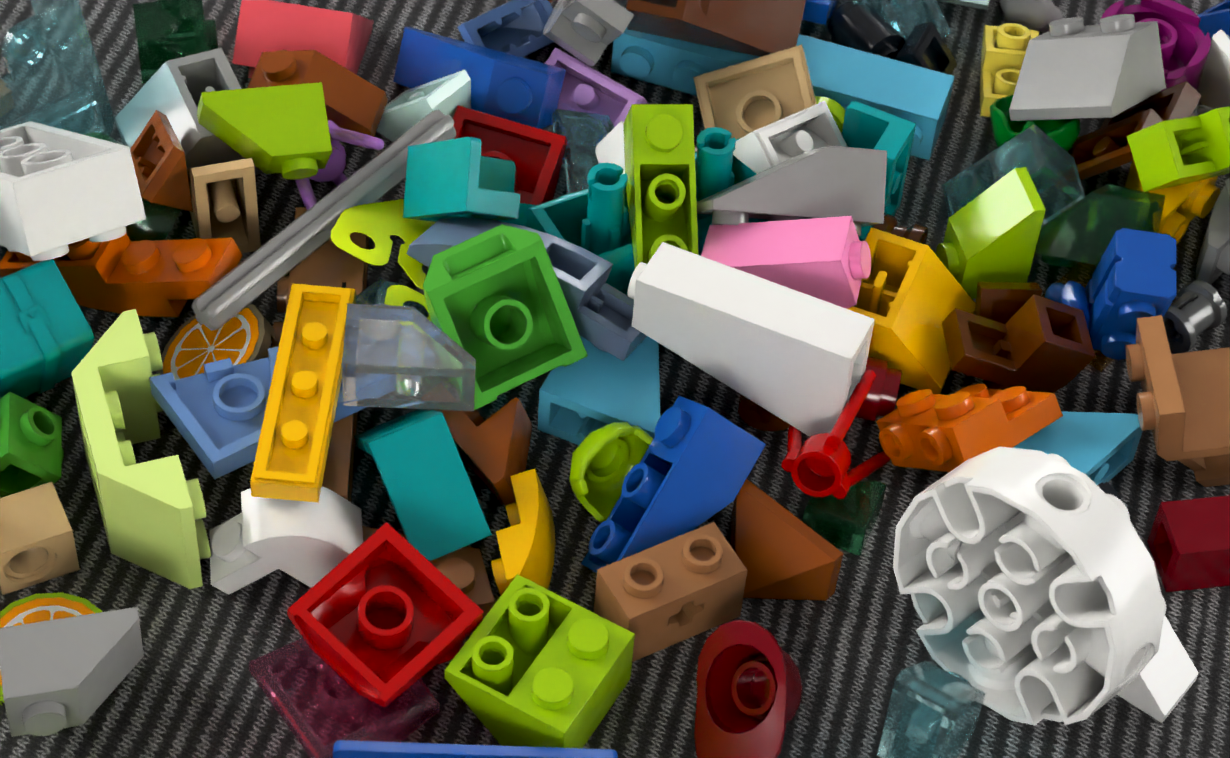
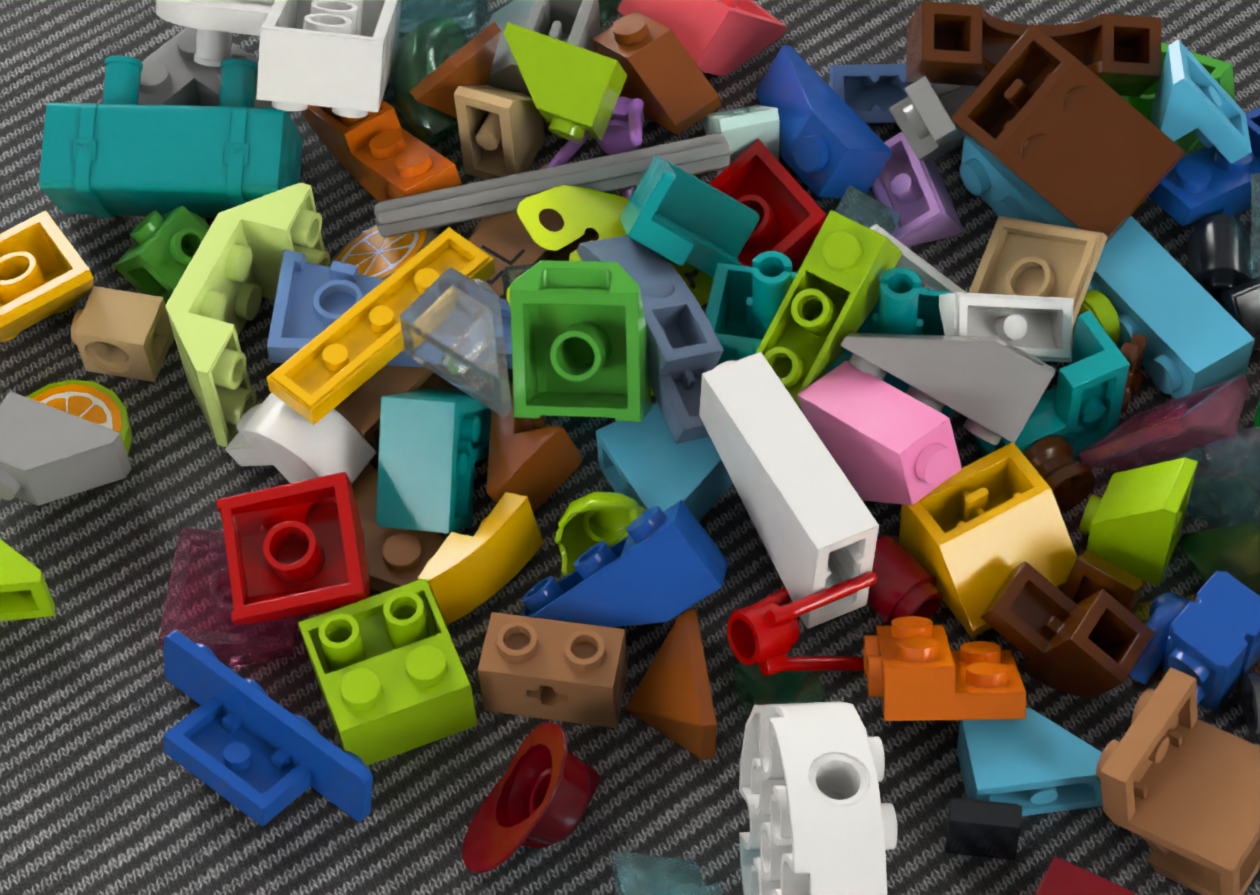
camera: 45 degrees right, 5 degrees up
none -> clear pink slope [1079,375,1249,472]

